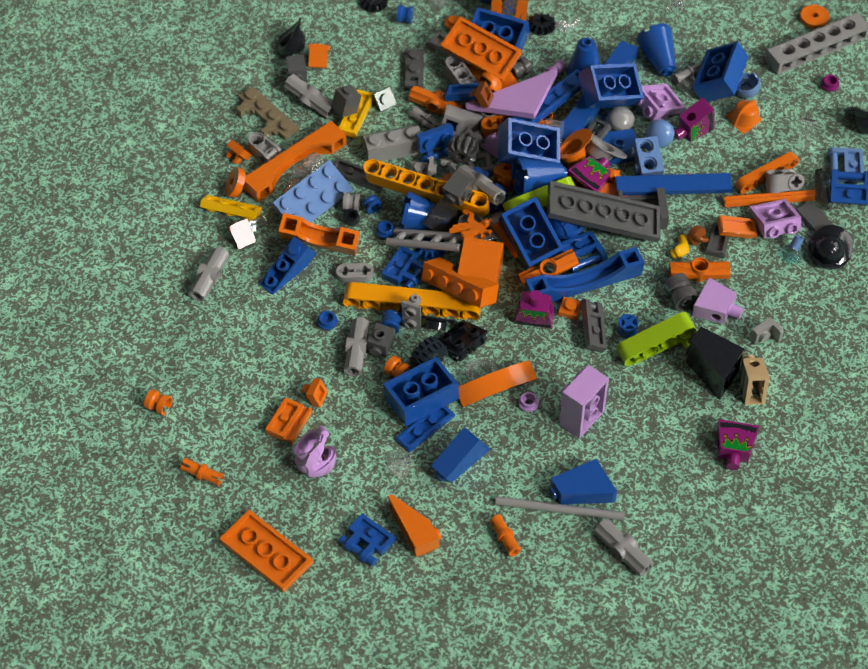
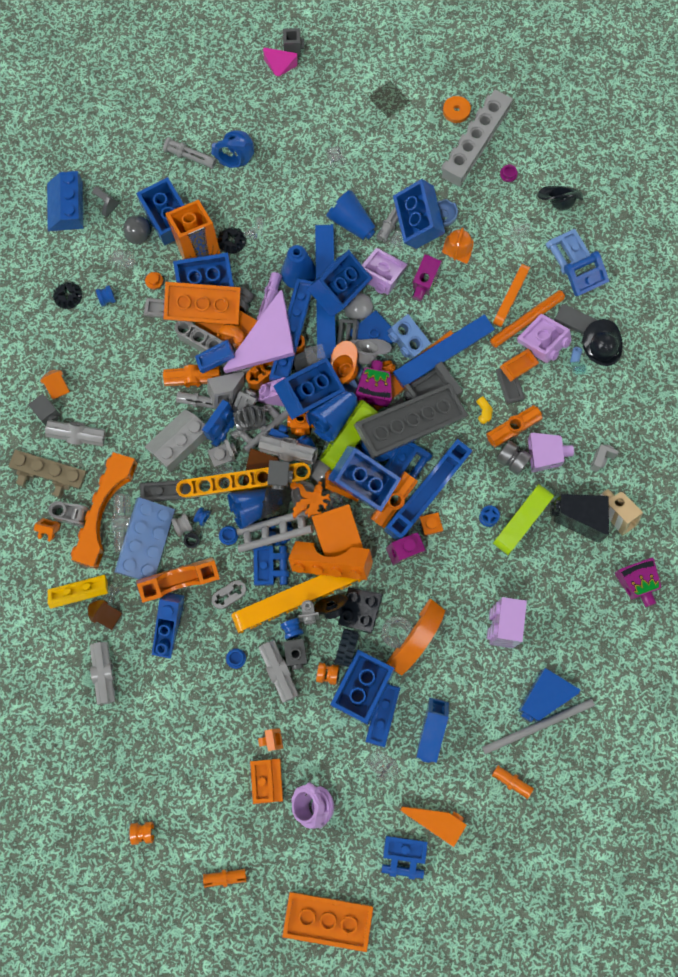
camera: 30 degrees left, 20 degrees up
orange piece [225,167,246,198] -> none
black hat [276,17,306,59] -> none
dark grey brick [332,85,361,117] -> none
yellow plate [339,89,374,138] -> none
plate [371,87,397,111] -> none
dark grey plate [405,49,424,90] -> none
dark orange tile [469,81,494,109] -> none
lavender plate [518,392,539,412] -> none
dark grey plate [579,299,607,352] -> none
light grey piece [594,519,654,577] -> none
medium blue hair [646,119,675,148] -> none
dark orange tile [687,225,709,245] -> none
light grey piece [766,168,804,193] -> none
clear smoke tile [815,168,829,210] -> none

